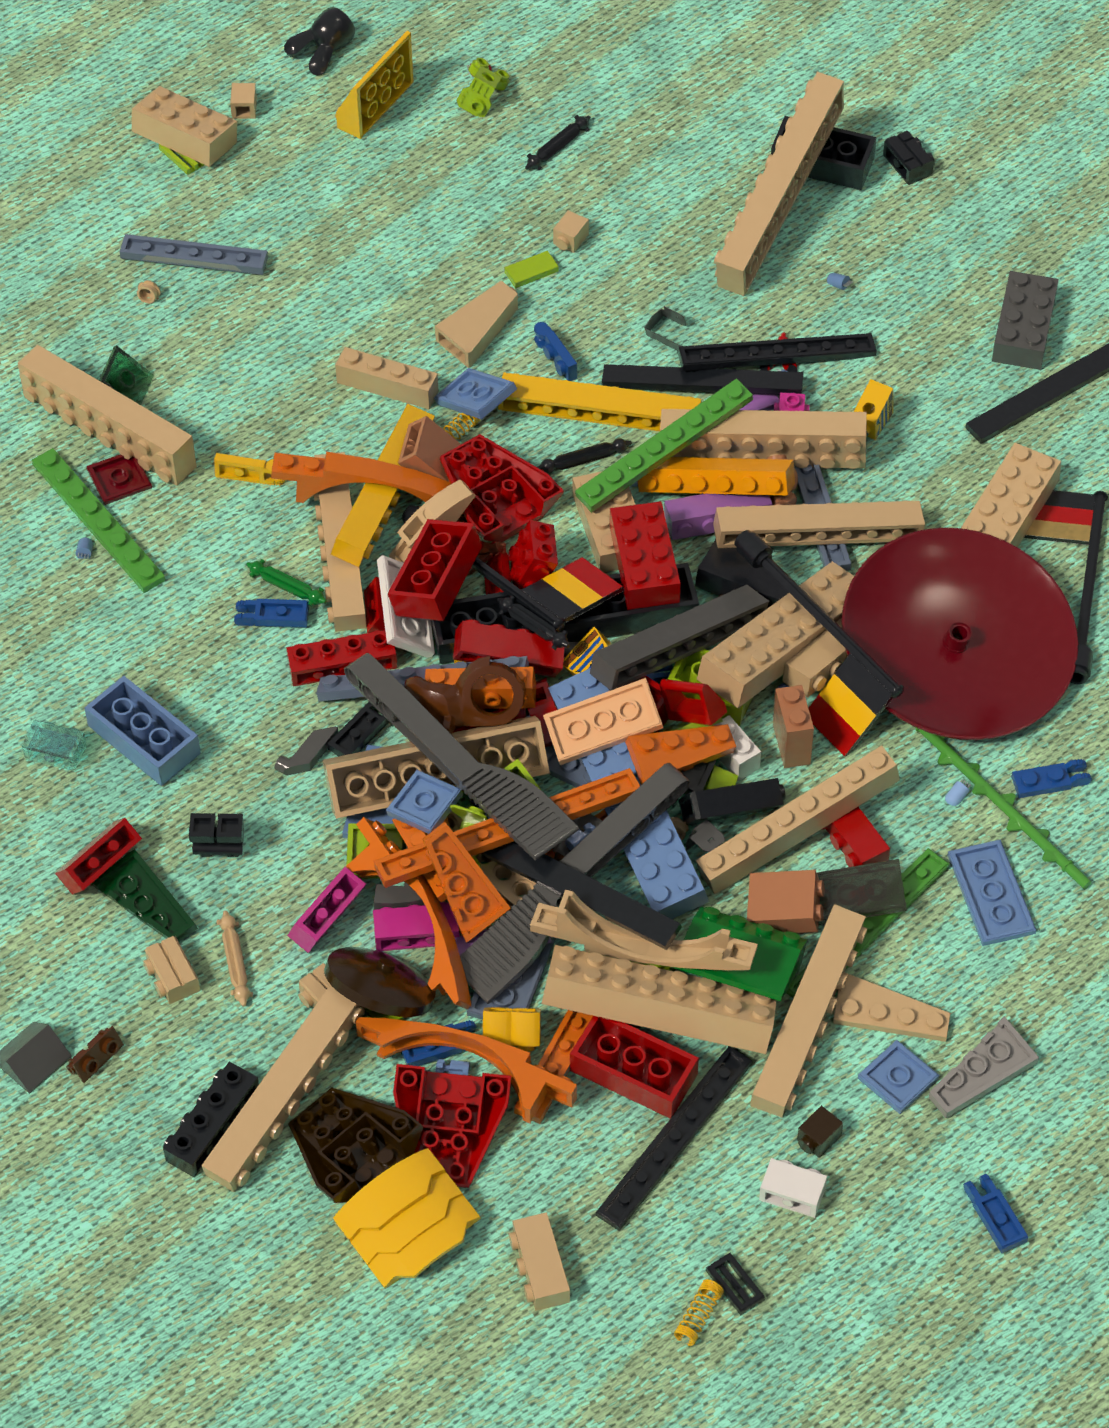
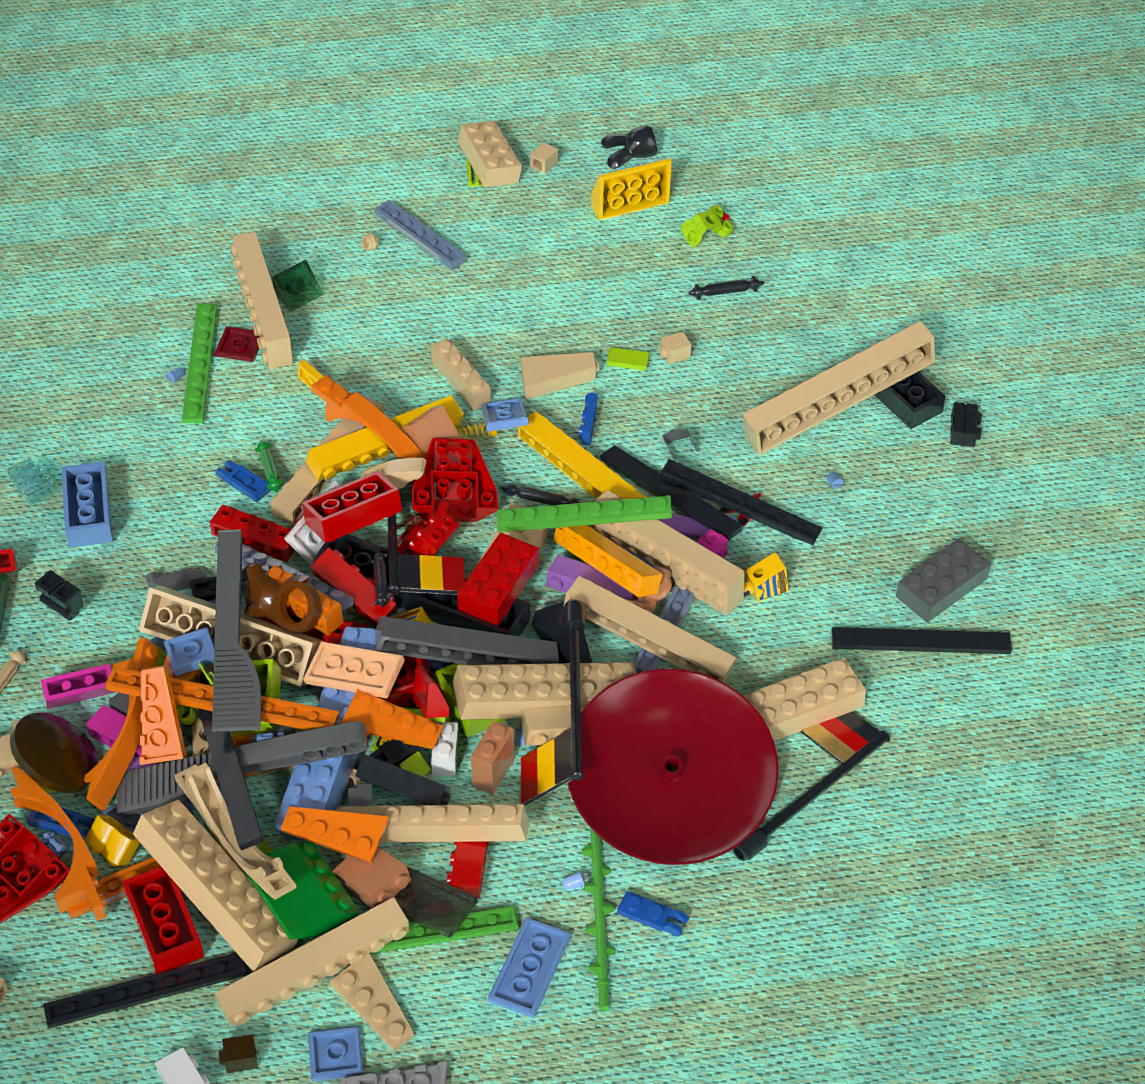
camera: 35 degrees right, 5 degrees down
none -> orange wing [280,806,390,863]

